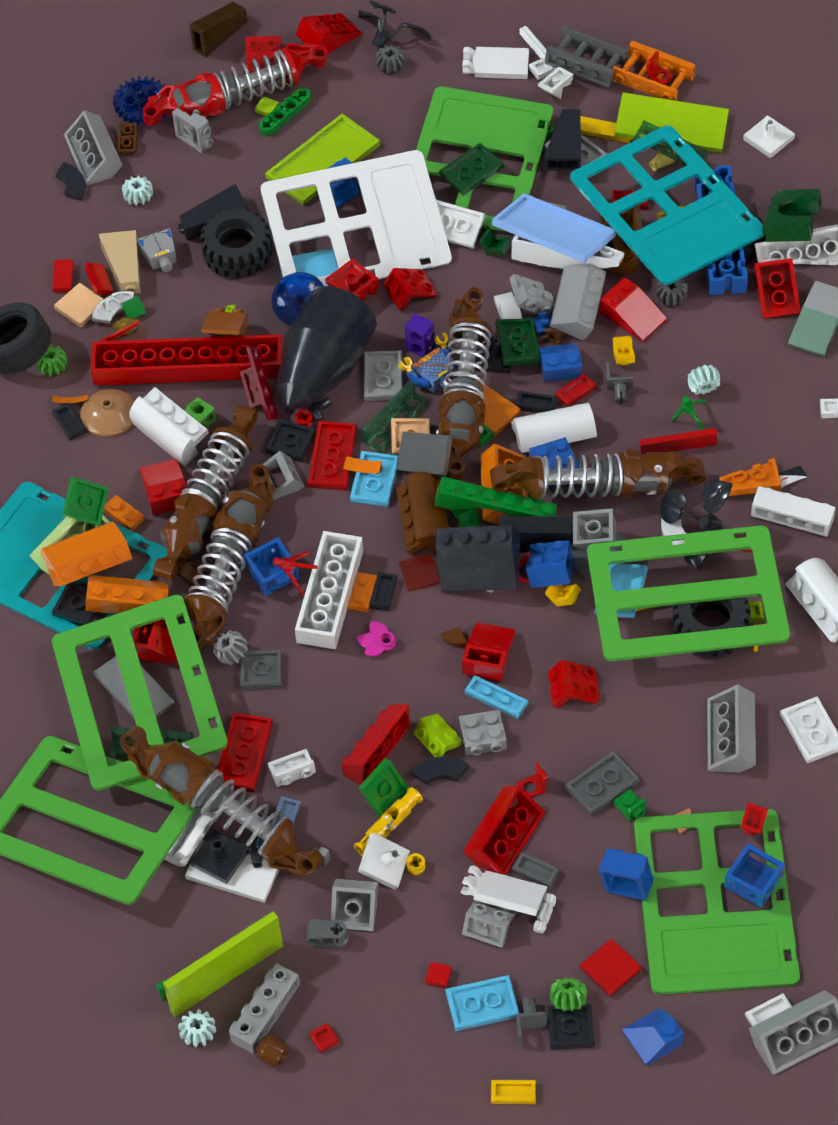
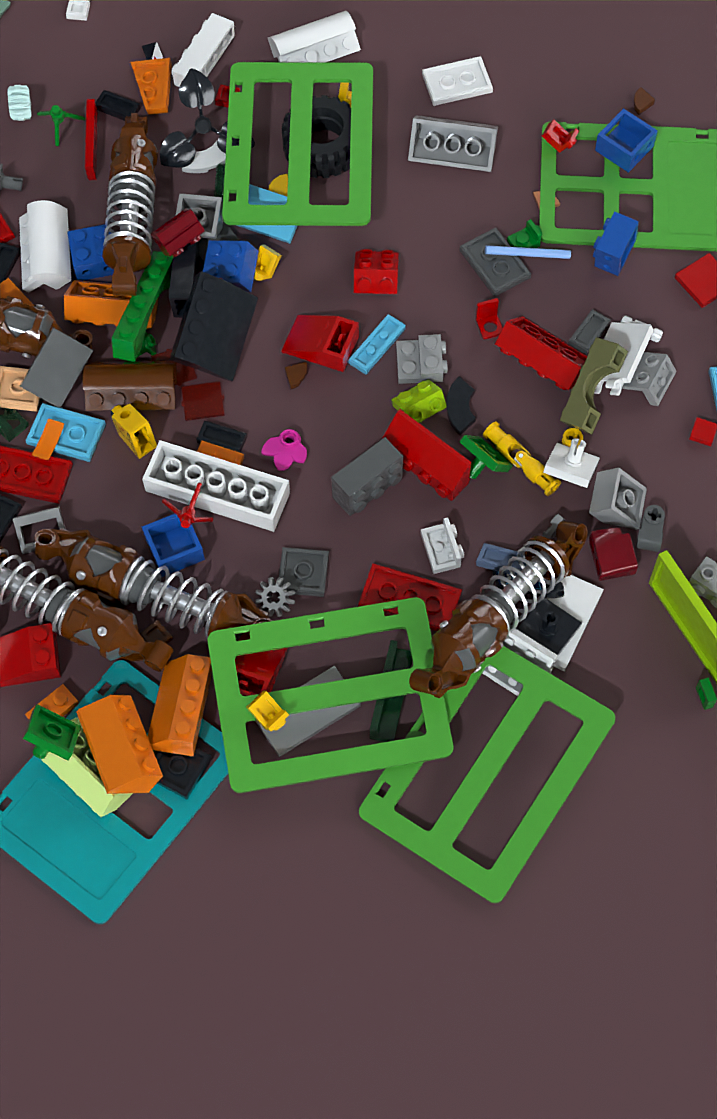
camera: 85 degrees left, 10 degrees up
none -> black tile [95,90,141,121]
none -> yellow torso [111,404,157,459]
none -> dark red brick [151,208,205,257]
none -> yellow bracket [246,691,289,731]
none -> dark grey brick [331,437,403,516]
none -> light blue bar [485,245,571,259]
none -> olive arch [560,337,628,435]
none -> dark red piece [588,528,638,581]
none -> reddish brown tile [634,87,655,115]

